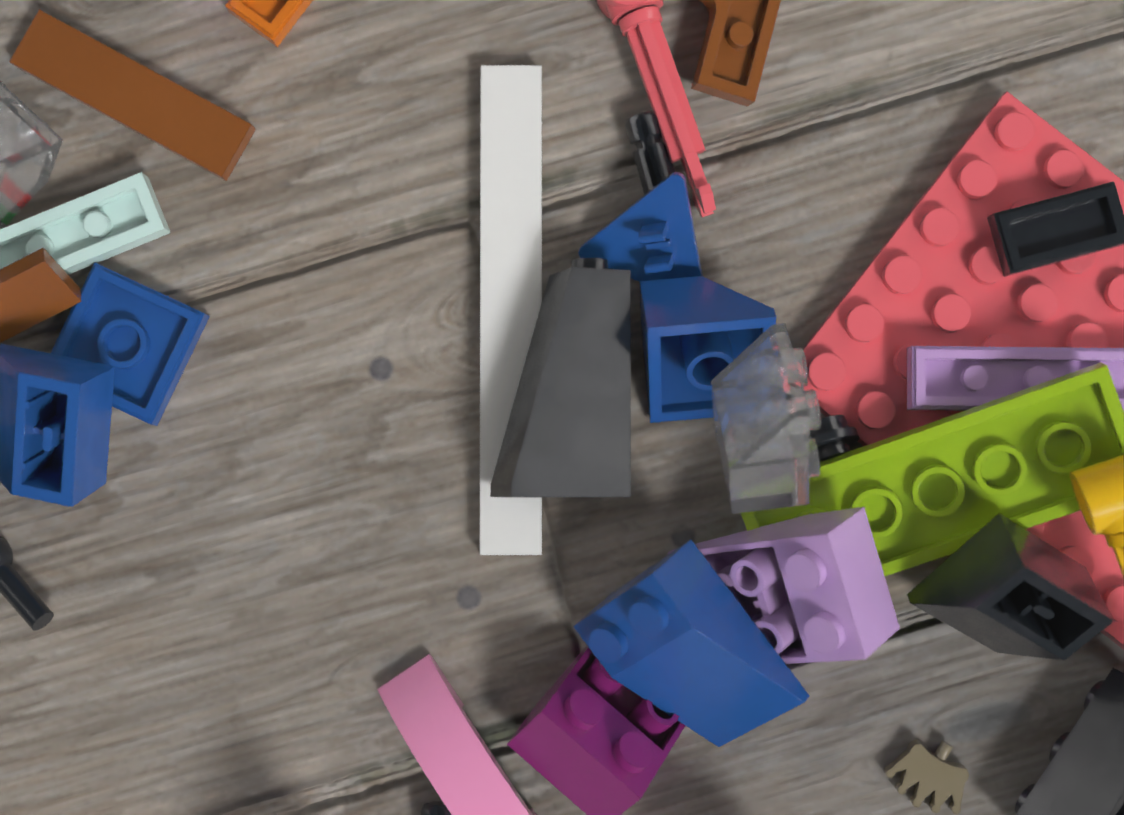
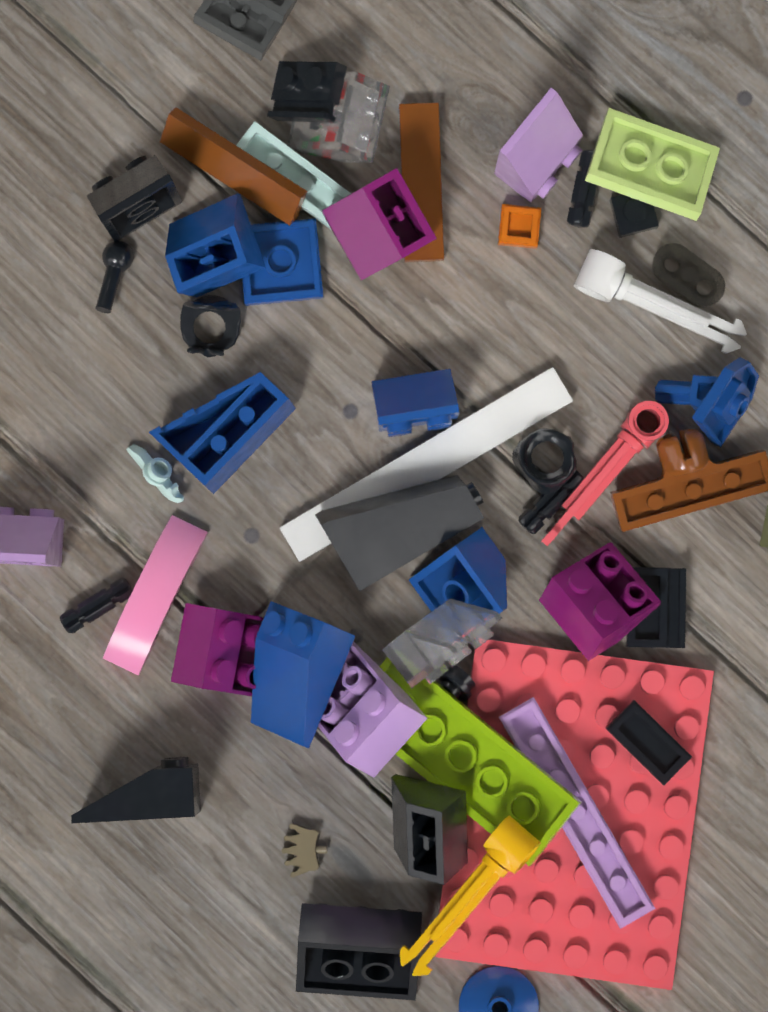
camera: 60 degrees right, 0 degrees up
blue piece [578,172,703,282] -> none
none -> light aqua piece [126,444,184,503]
none -> blue wedge [149,372,296,494]
none -> black piece [180,295,241,358]
none -> magenta slope [321,168,437,280]
none -> blue slope [371,369,459,437]
none -> black piece [512,428,577,494]
none -> magenta slope [539,542,661,661]
none -> black plate [626,567,686,648]

